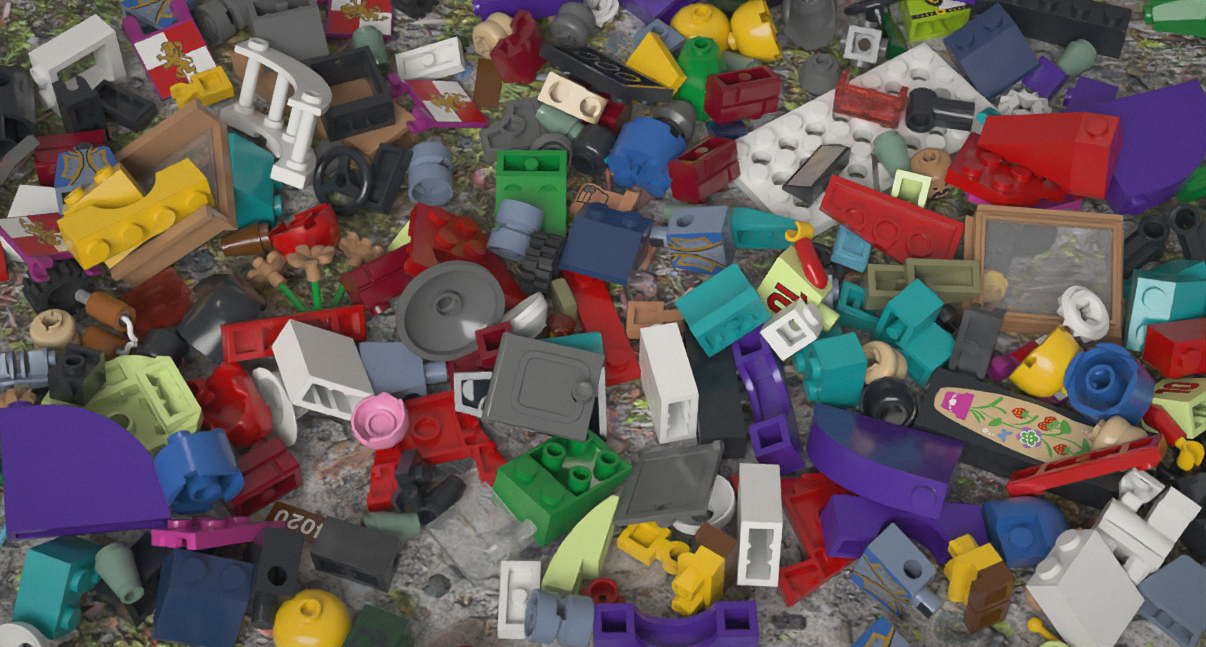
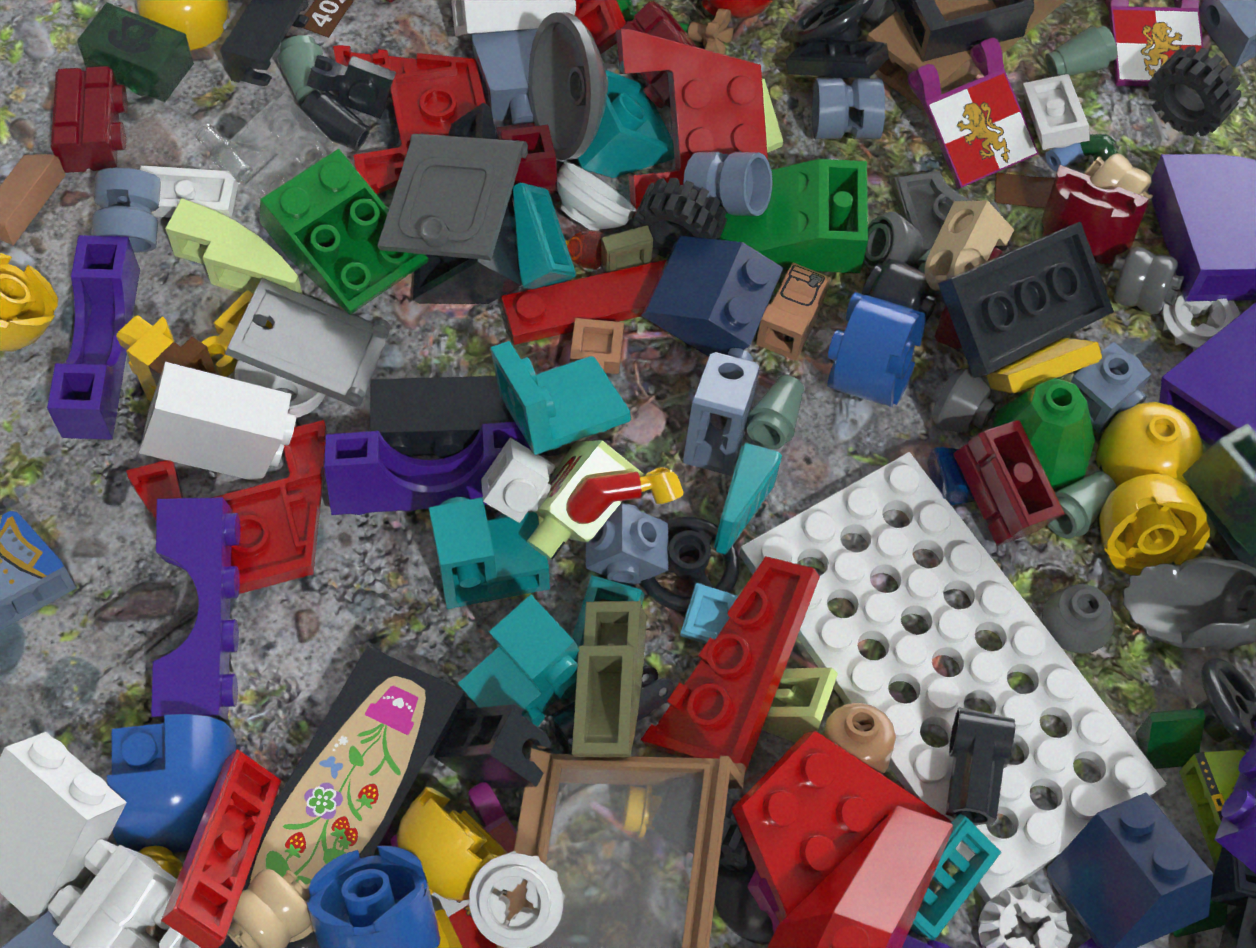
camera: 90 degrees right, 10 degrees up
bright pink hair [350,392,409,450] -> none
red plate [579,578,626,604] -> none
white brick [639,322,699,444] -> none
dark red brick [667,136,741,204] -> none
slope [782,145,851,205] -> none
dark purple brick [806,403,965,520] -> none
clear red hinge [832,71,909,129] -> none
brick [839,20,889,69] -> none
sand blue torso [850,523,945,620] -> none
black hair [859,376,919,428] -> none
tan piece [862,341,908,385] -> none
sticker [871,153,880,192] -> none
sand green cone [873,130,913,180] -> none
hips [943,534,1016,634] -> none

